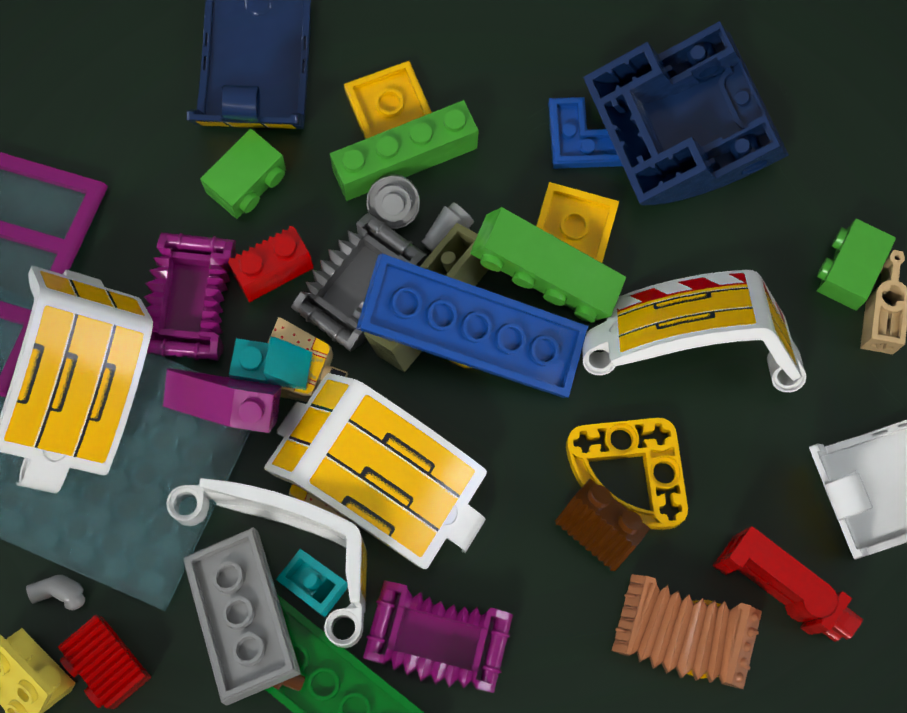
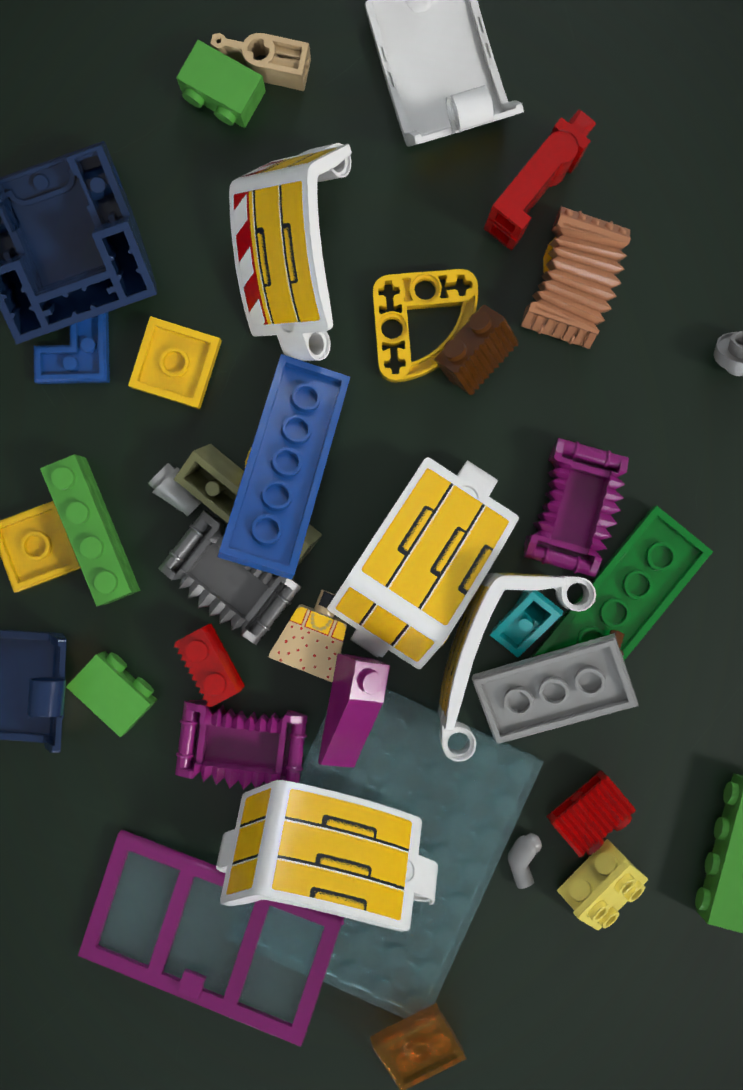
camera: 85 degrees left, 15 degrees up
teal slope [229,337,313,390] -> none
light grey plate [366,174,420,229] -> none
bright green brick [470,207,626,322] -> none

